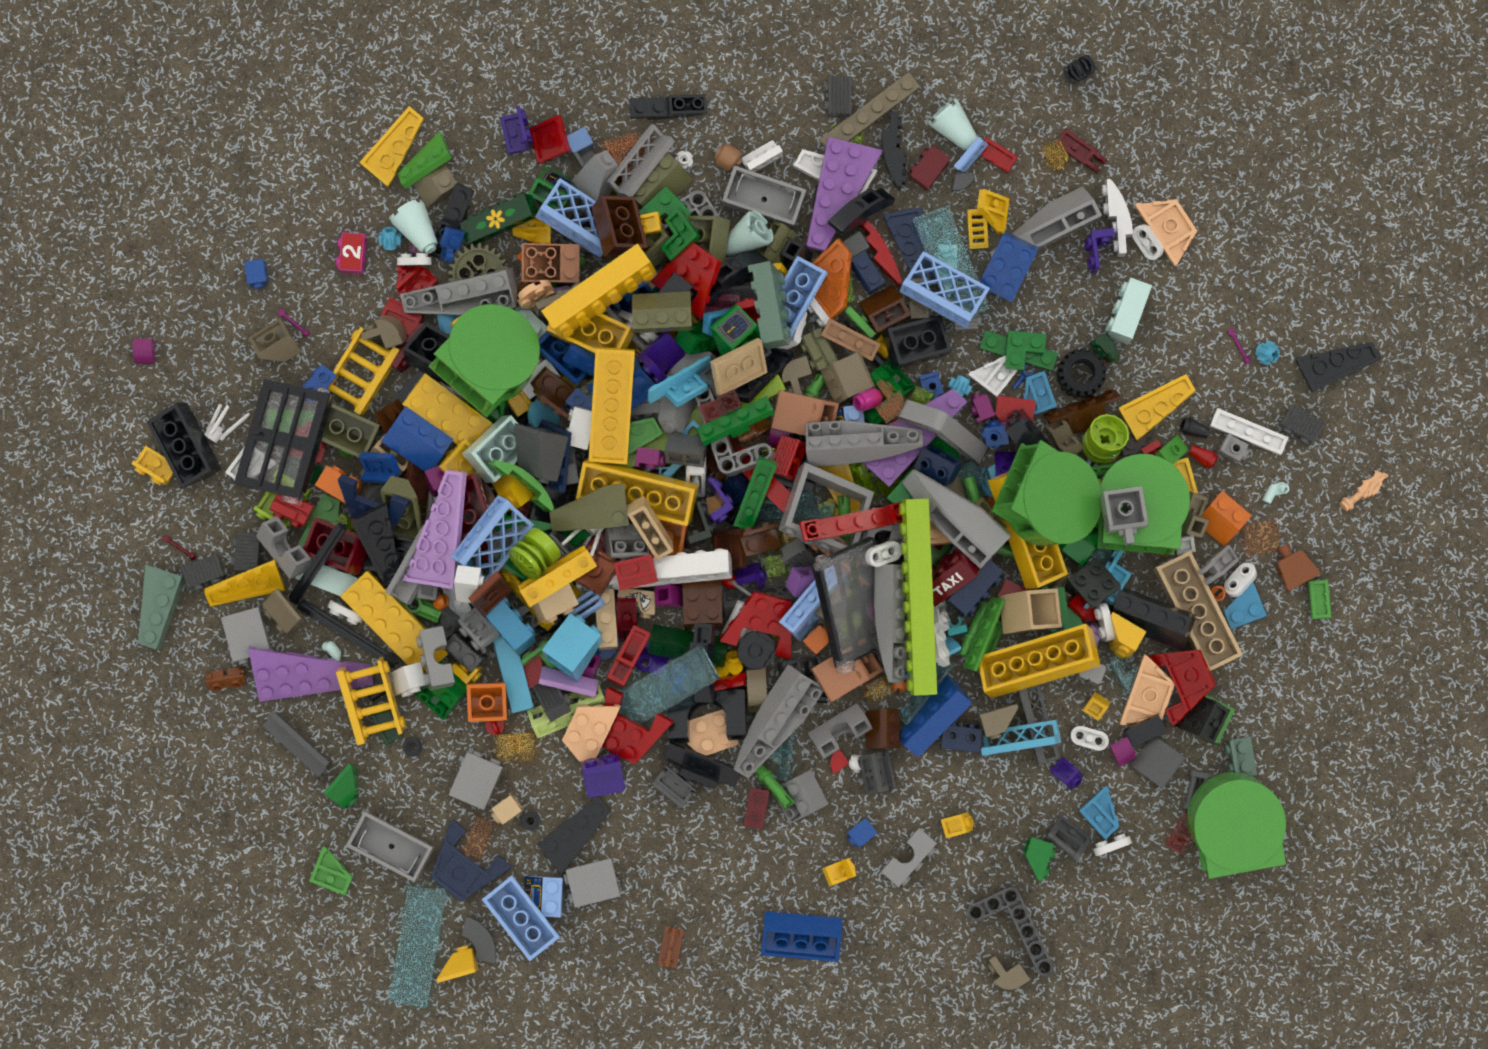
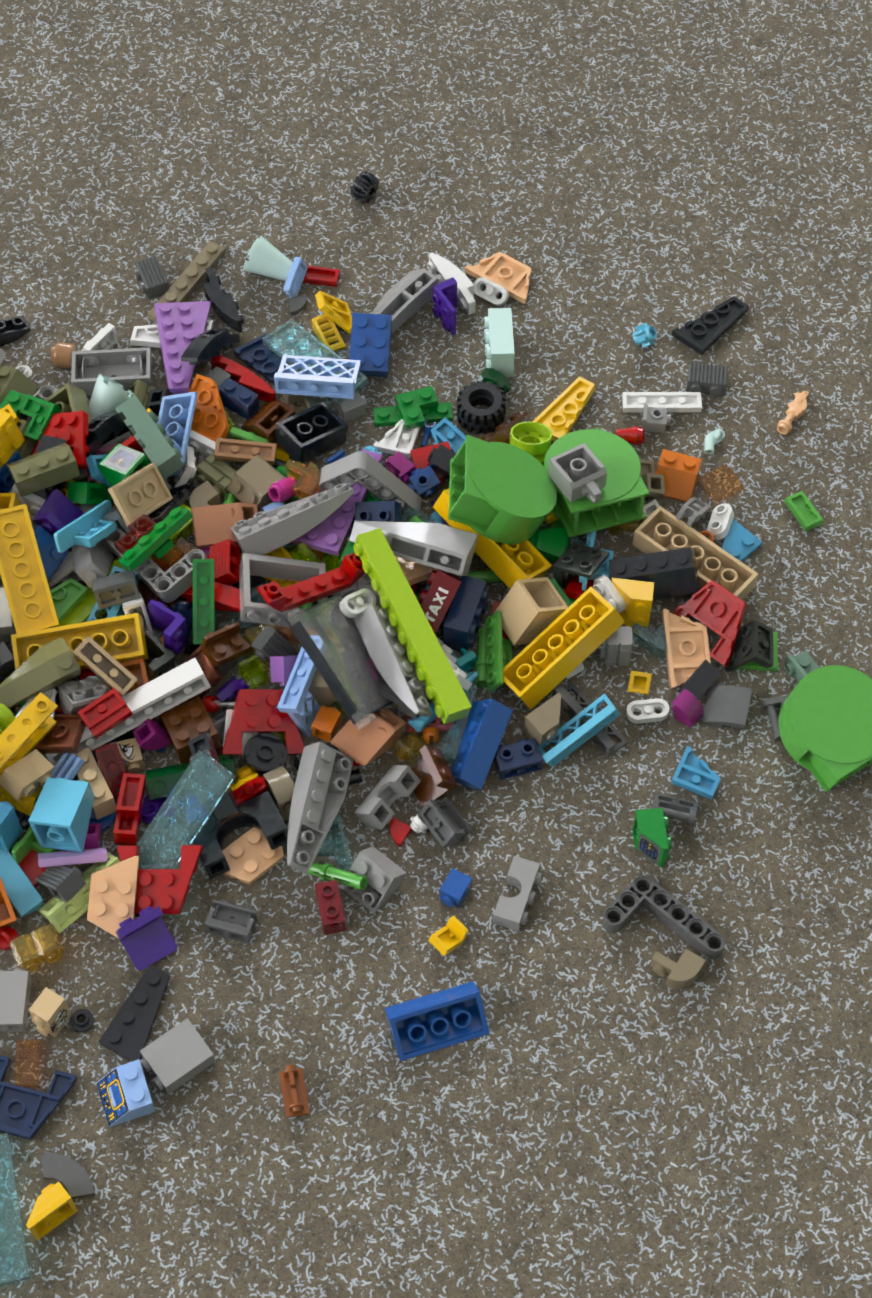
camera: 25 degrees left, 25 degrees down
light blue slope [482,875,560,961] -> none
magenta brick [635,447,666,470] -> none
black bracket [664,742,741,789] -> none
dark red brick [909,145,951,192] -> none
yellow bracket [941,812,974,838] -> none
clear yellow bracket [1041,138,1069,171] -> none
dark purple bracket [1050,757,1083,790] -> none
dark red hinge [1054,128,1107,173] -> none
white plate [1093,833,1132,856] -> none
clear red slope [1165,810,1192,855] -> none
black cone [1179,417,1210,439] -> none
magenta hinge [1227,328,1251,364] -> none
dark orange torso [1275,543,1321,592] -> none

